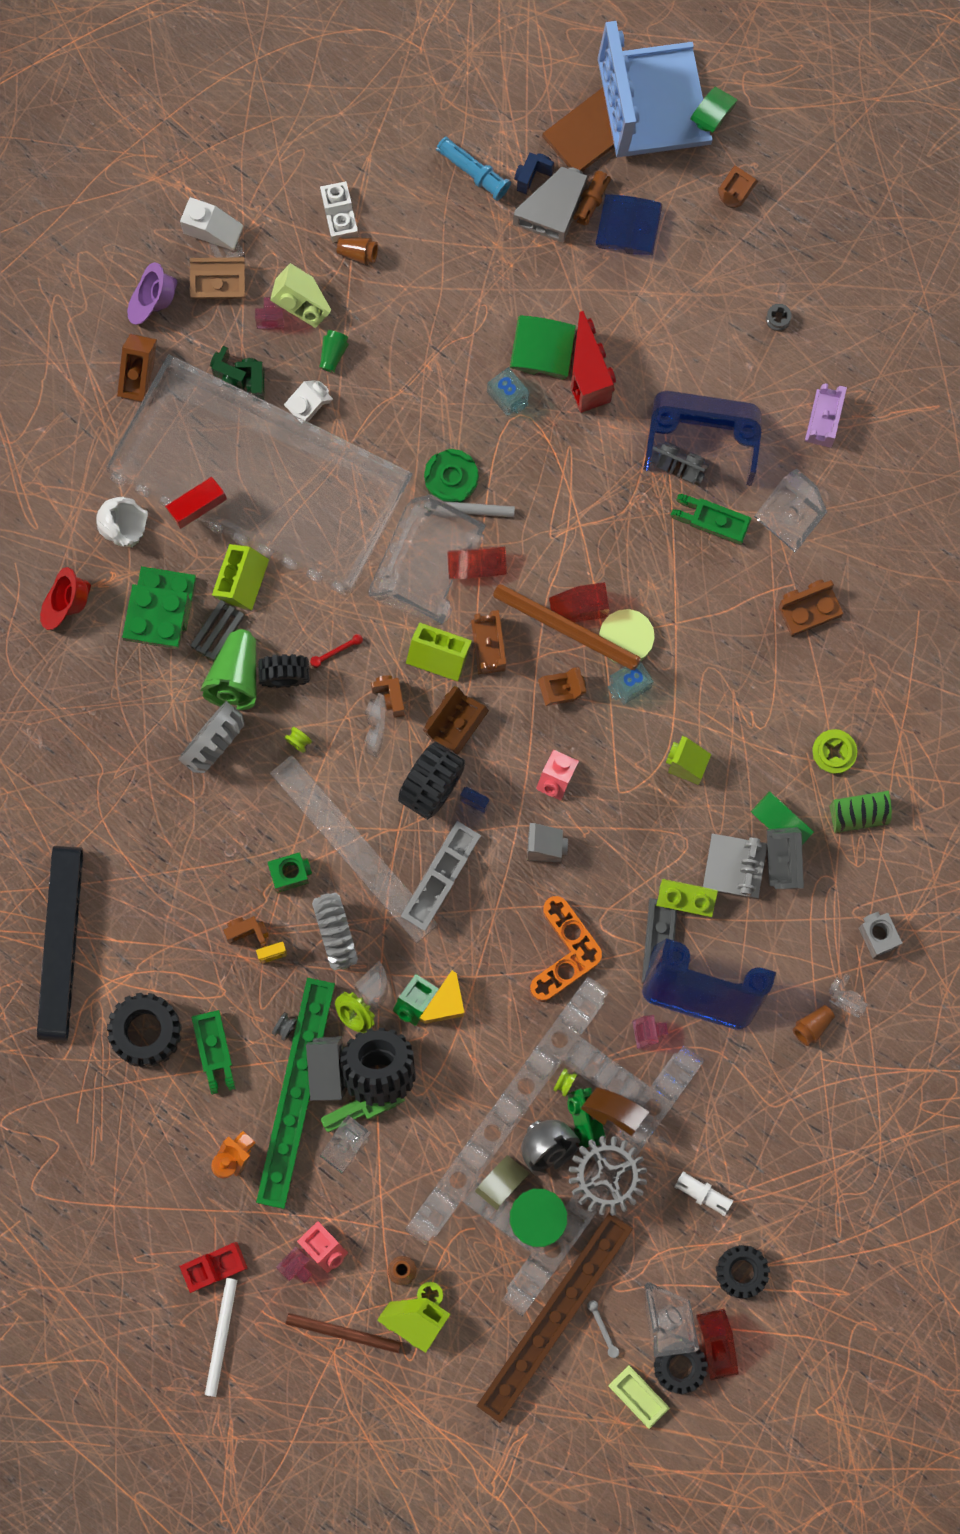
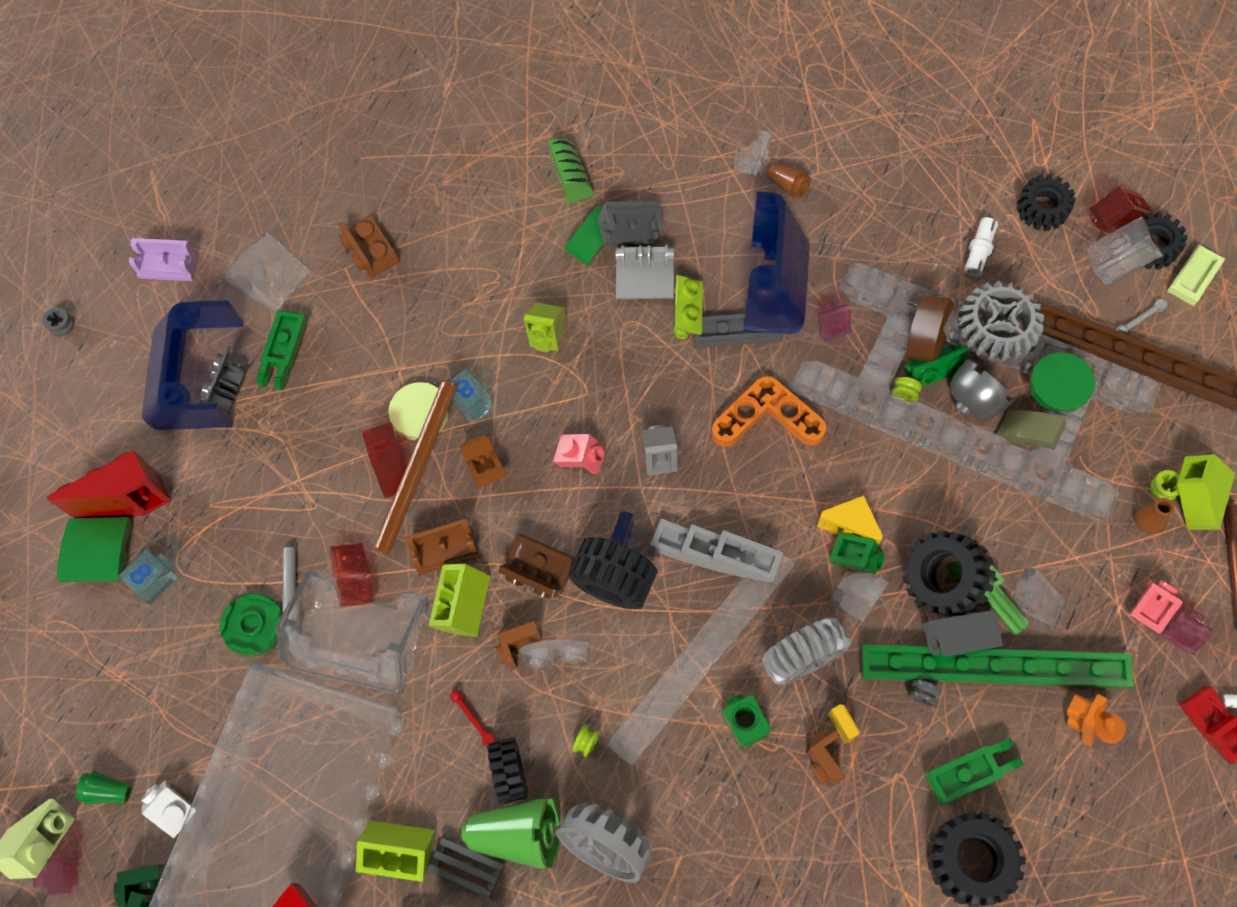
camera: 90 degrees left, 10 degrees down
lime gear [335,992,375,1033] -> none
lime gear [812,729,857,774] -> none
light grey brick [859,912,903,958] -> none

